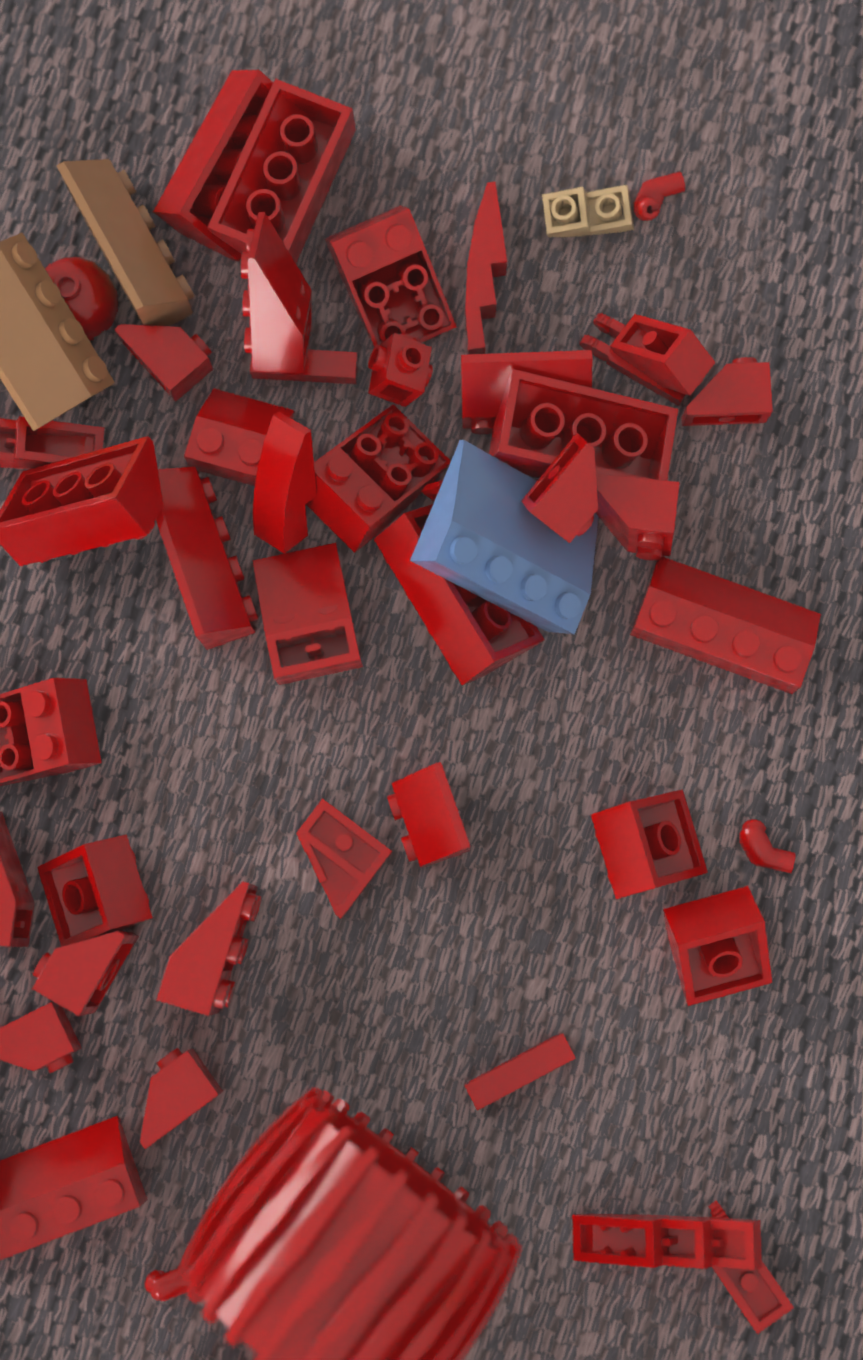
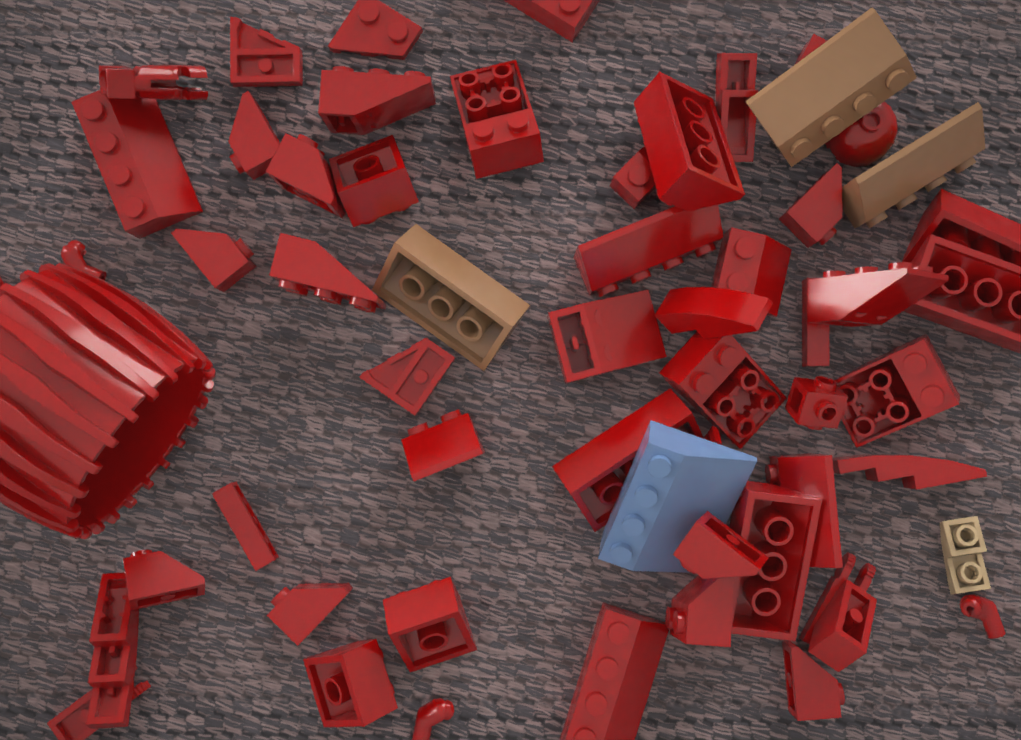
camera: 85 degrees right, 5 degrees up
none -> red slope [123,549,205,611]
none -> red slope [267,583,353,646]
none -> medium nougat slope [371,224,530,371]
none -> red slope [610,146,656,209]

